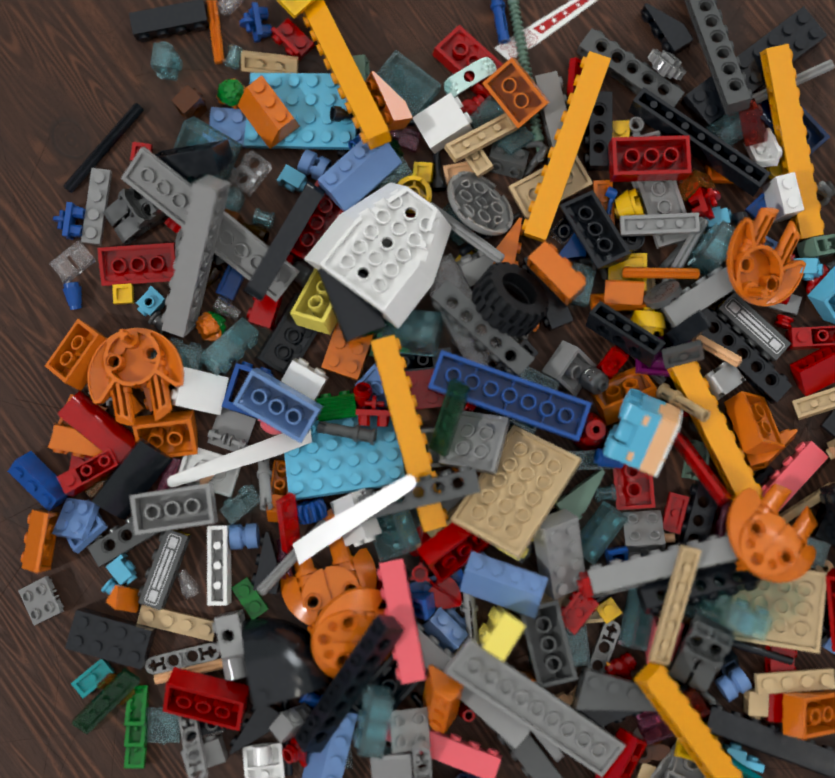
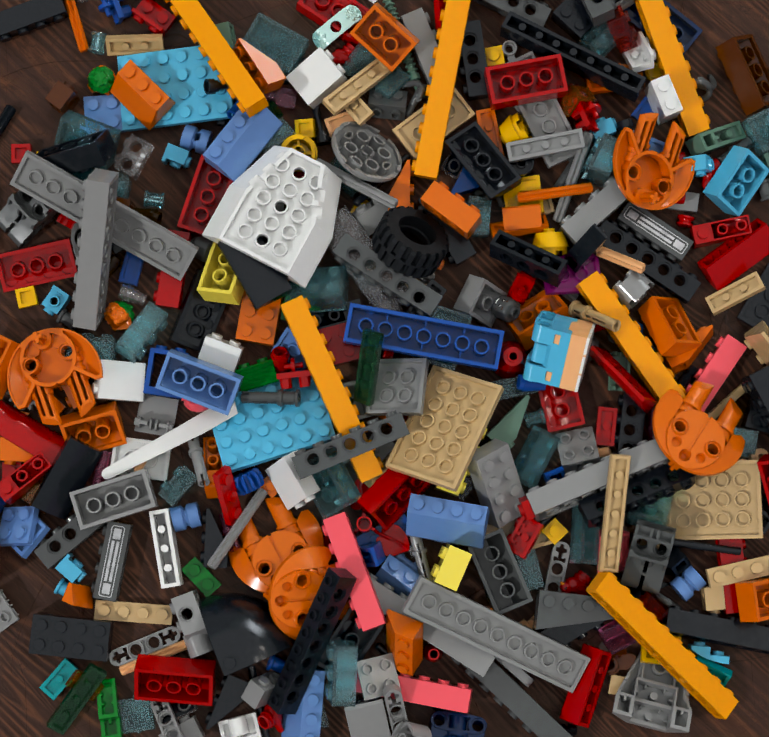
camera: 10 degrees left, 0 degrees up
clear light blue brick [150,41,182,80] -> none
clear cone [176,569,200,600] -> none
black beam [244,181,325,301] -> none
white sticker [293,475,415,565] -> none
blue hand [605,187,618,215] -> none
dark grey tile [644,280,682,309] -> none
dark grey plate [661,340,704,369] -> none
clear light blue brick [724,597,773,642] -> none

